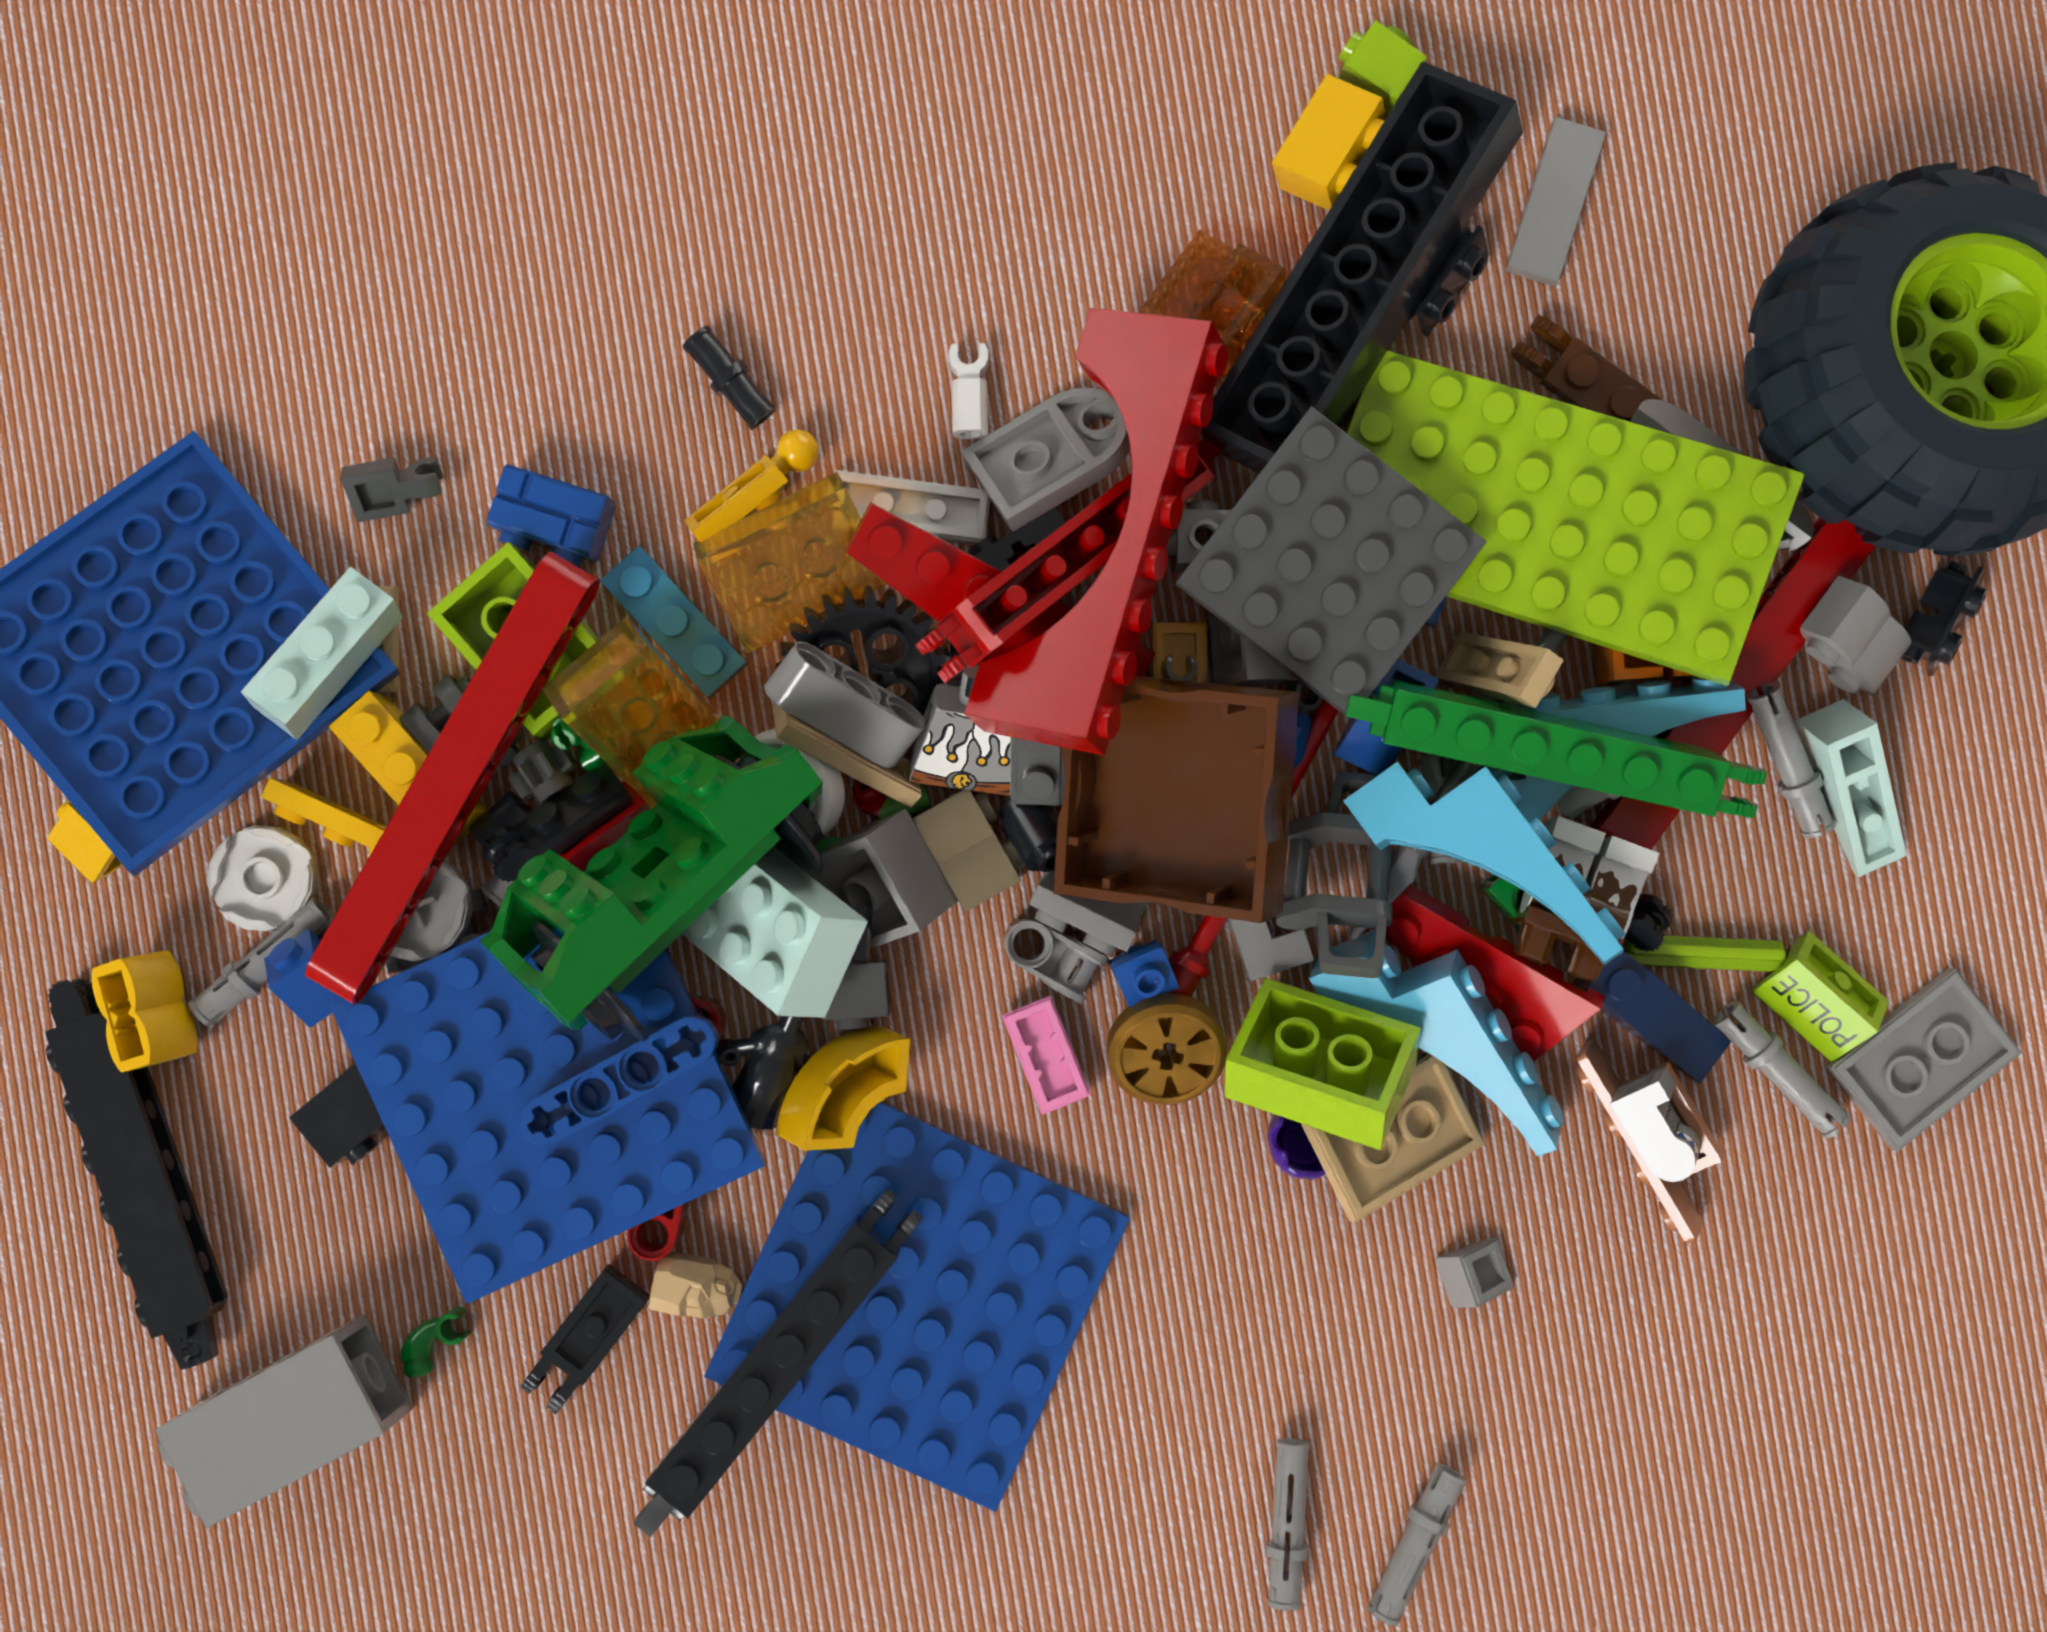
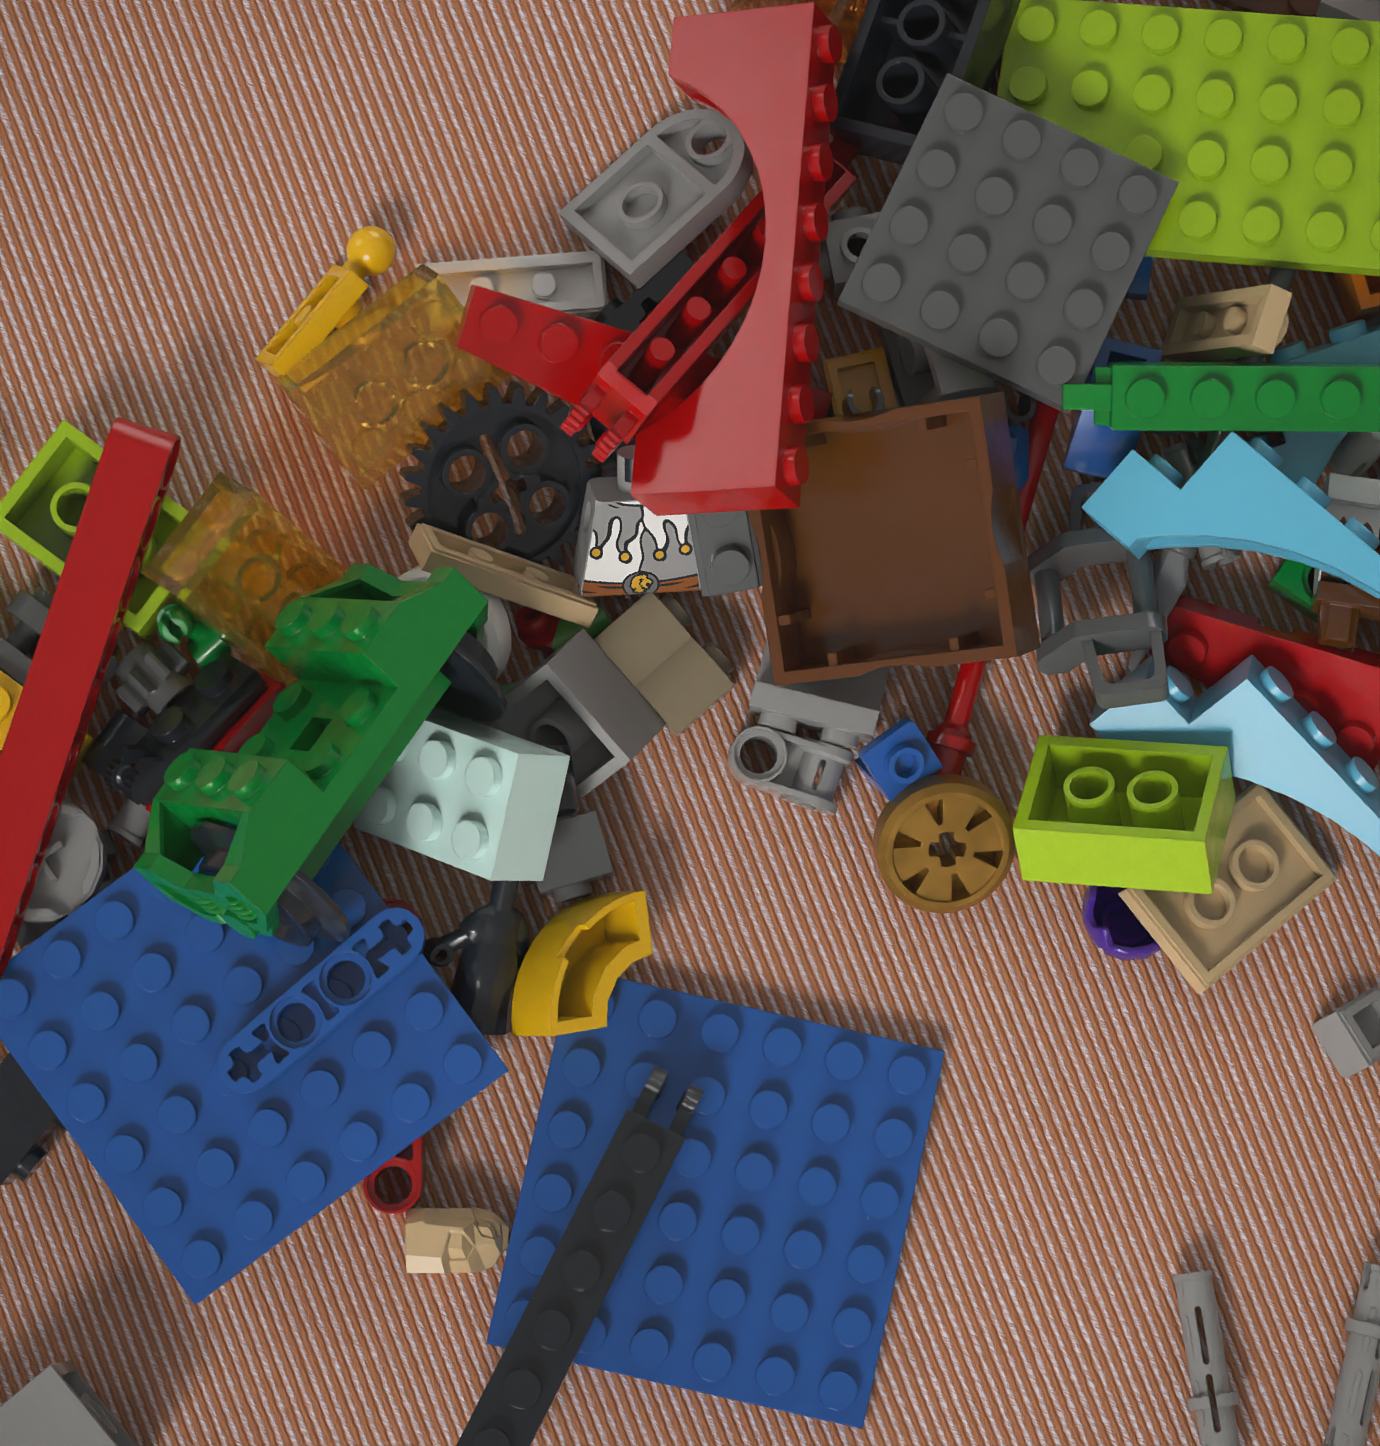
camera: 15 degrees left, 5 degrees down
green arm [400,1307,472,1378] -> none
blue brick [487,464,616,567] -> none
black hinge [520,1264,650,1415] -> none
dark azure plate [600,545,749,699] -> none
black pin [682,325,776,430] -> none
light grey beam [764,641,926,768] -> none
white bar [949,343,989,439] -> none
black brick [1000,799,1058,872] -> none
bright pink plate [1002,995,1091,1115] -> none
light grey piece [1227,919,1314,982] -> none

